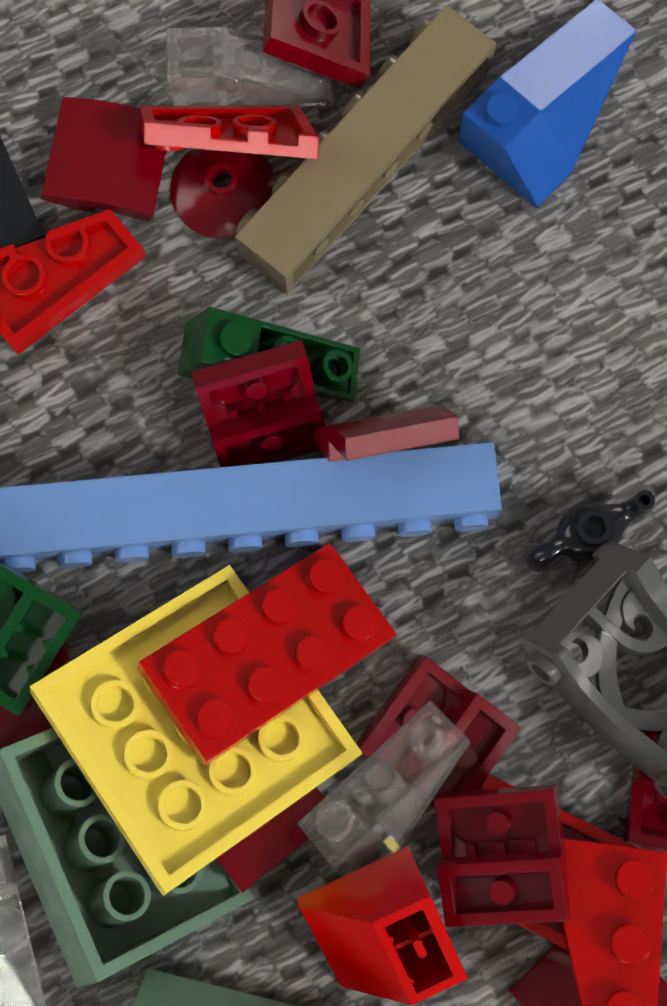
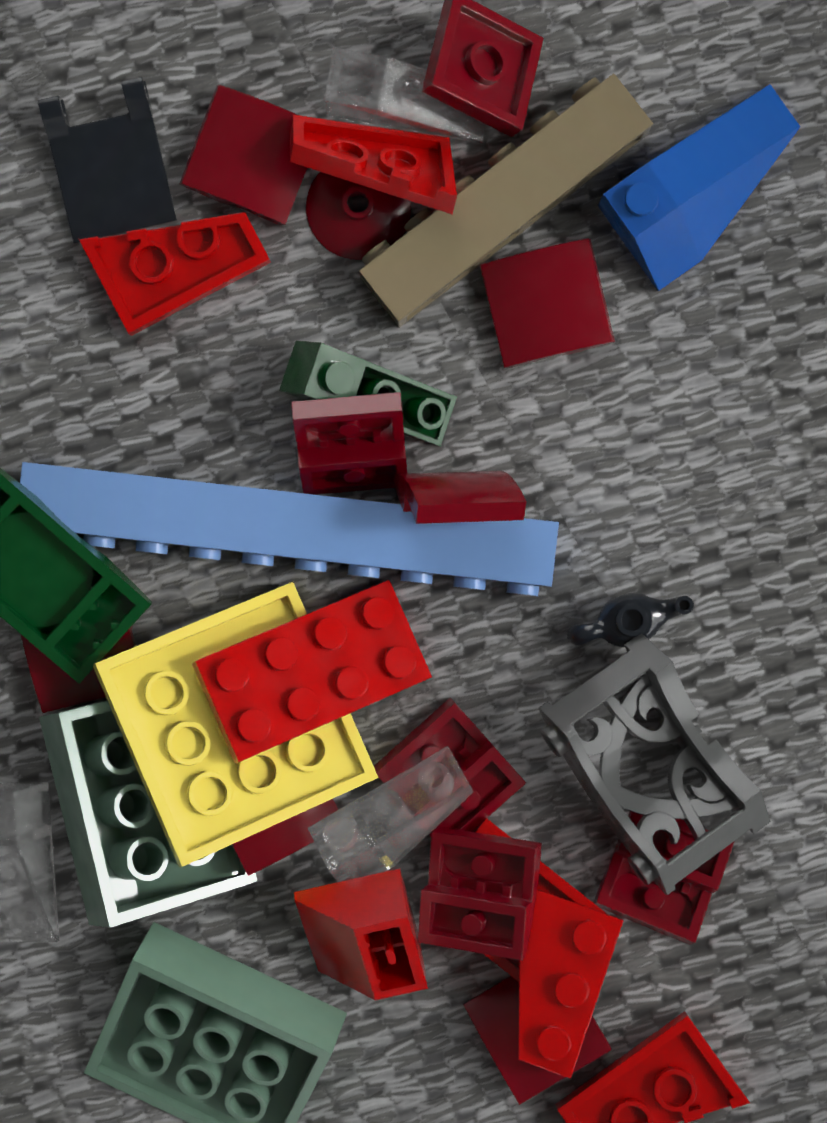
camera: 10 degrees right, 10 degrees up
none -> dark red slope [480,238,615,368]

